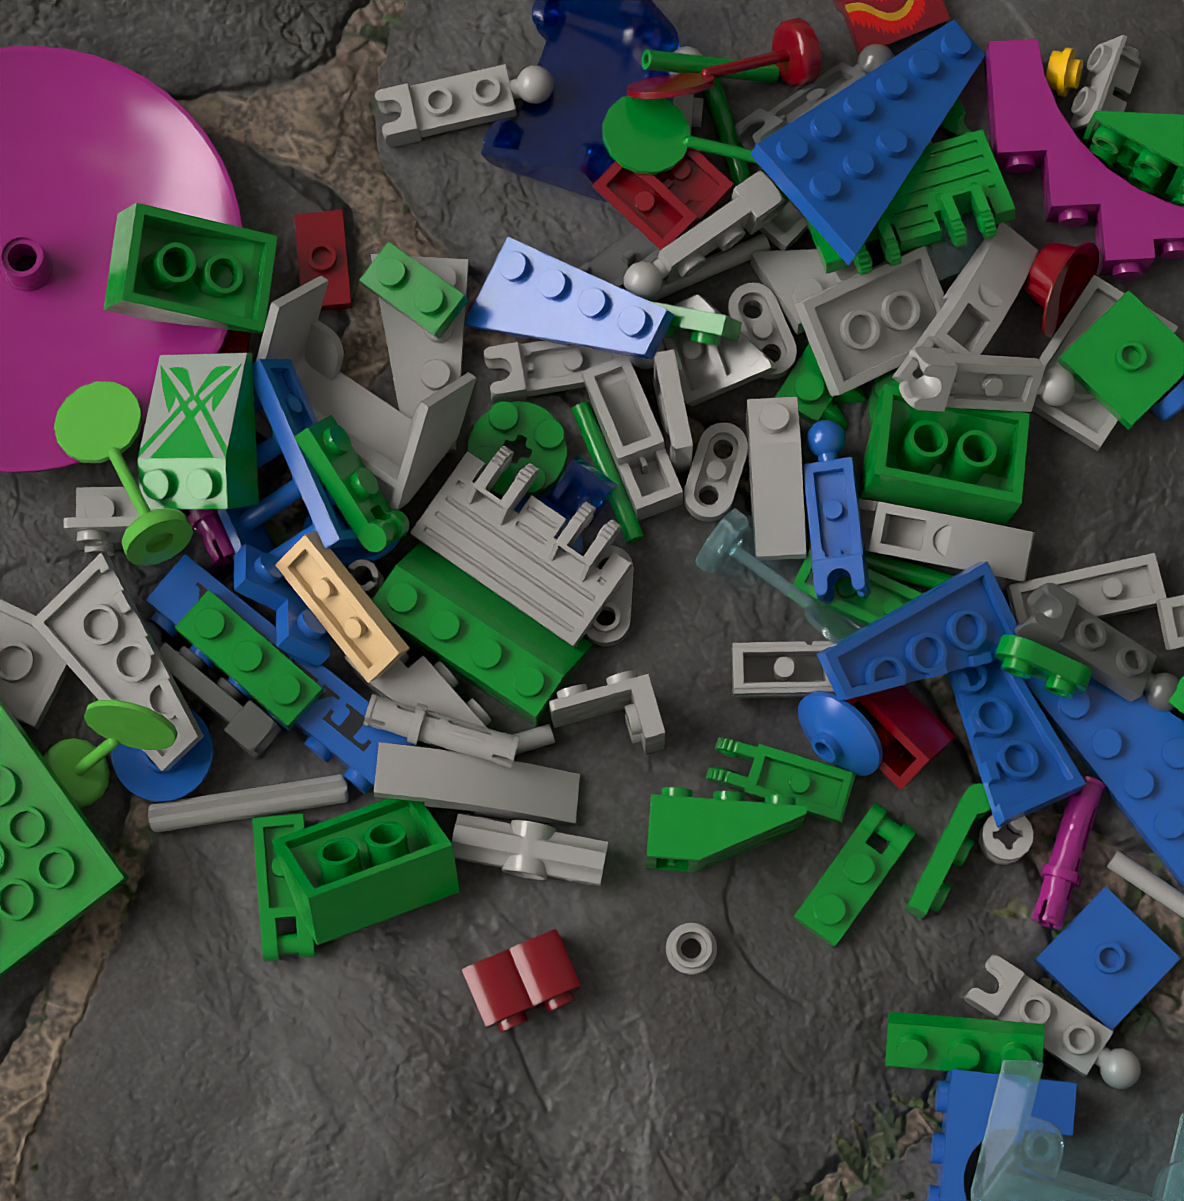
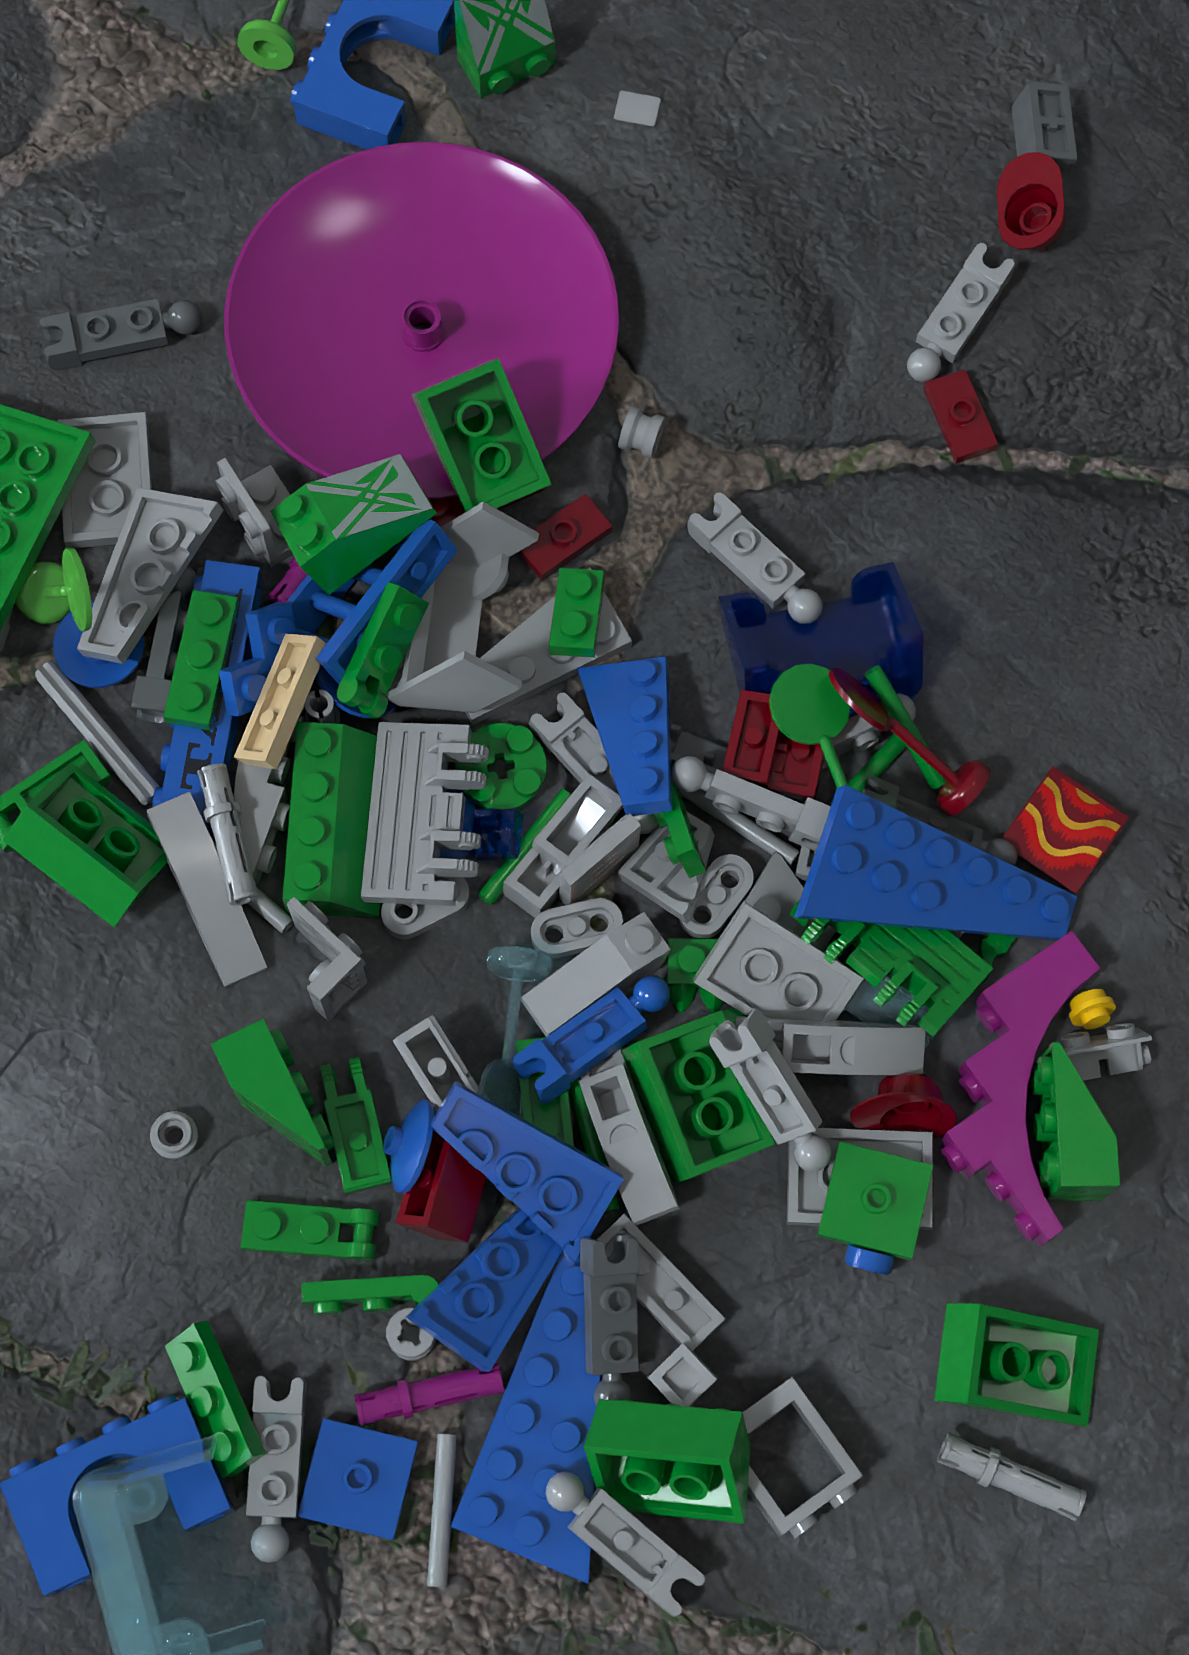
camera: 55 degrees right, 5 degrees down
bright green piece [54,381,193,566] -> none
light grey piece [451,814,608,886] -> none
dark red brick [462,929,582,1033] -> none
green plate [995,634,1093,698] -> none
none -> light grey wheel [618,406,666,459]

